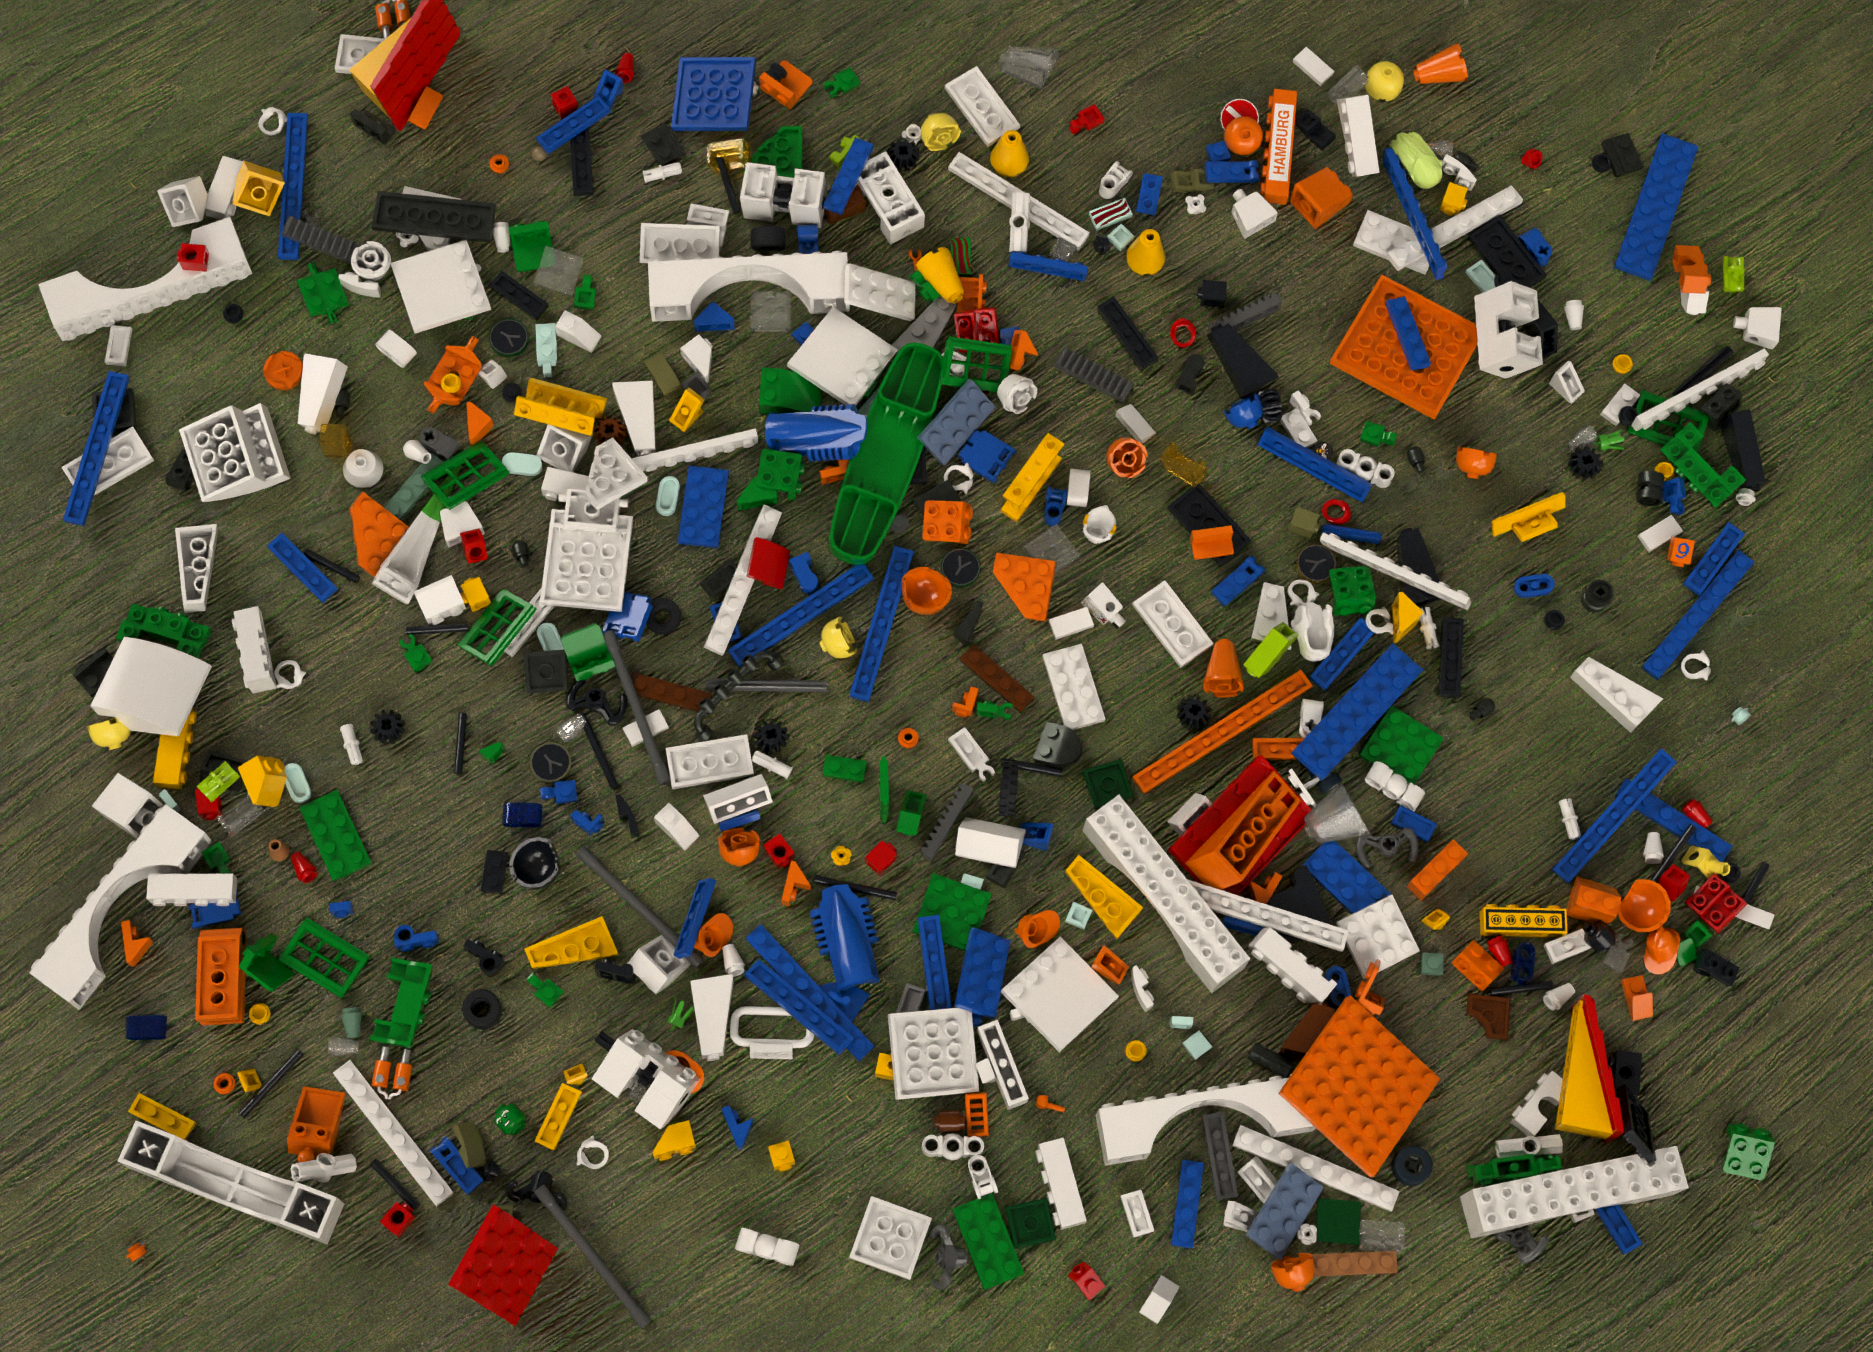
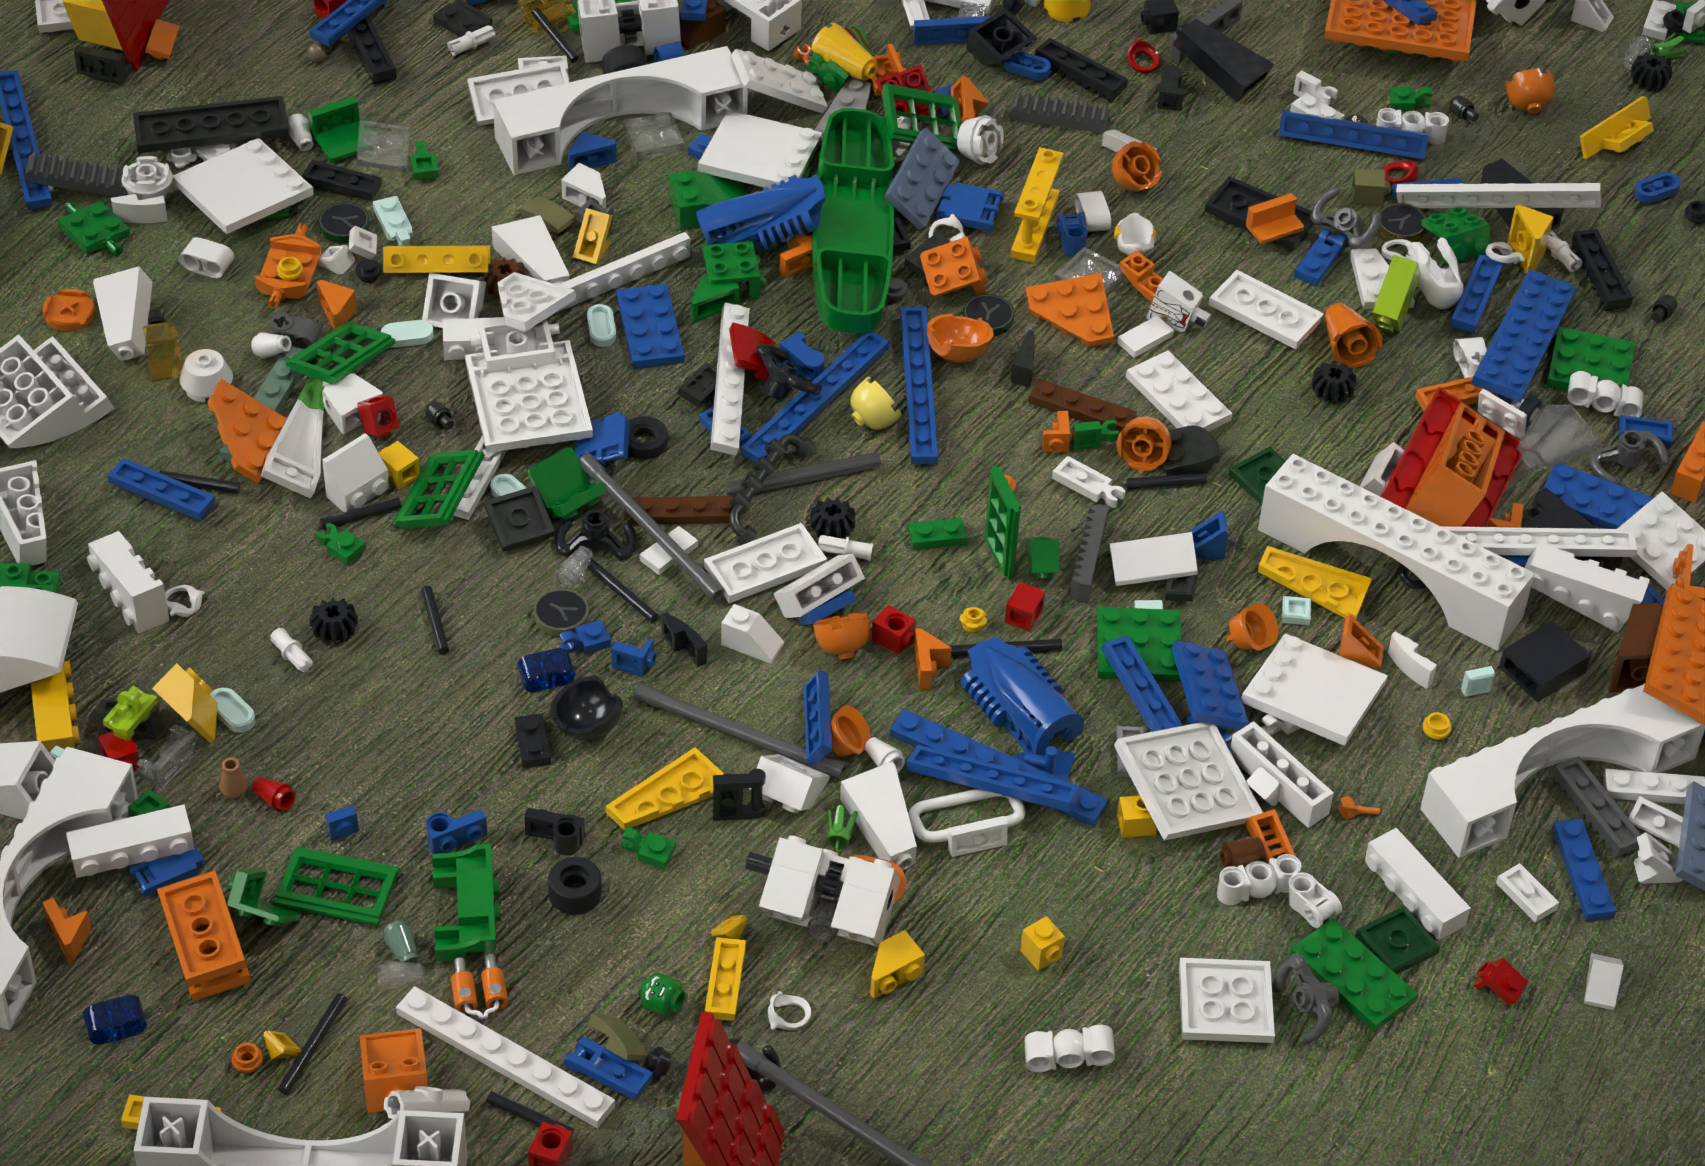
camera: 15 degrees left, 25 degrees down
yellow plate [249,1003,271,1025] -> none
green plate [299,790,372,882] -> none
green slope [478,742,505,765] -> none
orange plate [489,154,509,174] -> none
white slope [555,310,601,353] -> none
blue slope [721,1105,754,1151] -> none
black tyre [999,761,1019,817] -> none
orange plate [1132,670,1313,795] -> none
clear yellow panel [1160,442,1207,487] -> none
light aqua tile [1182,1030,1212,1060] -> none
blue cylinder [1222,393,1263,429] -> none
pearl dark grey axle [1247,1042,1293,1078] -> none
black gear [1258,389,1283,423] -> none
none -> white plate [349,226,377,259]
none -> black piece [756,344,822,401]
none -> black slope [966,8,1037,64]
none -> blue plate [1003,51,1051,81]
none -> orange cylinder [1116,416,1172,471]
none -> orange slope [1119,250,1163,303]
none -> dark grey piece [1310,187,1381,249]
none -> black brick [1499,620,1591,703]

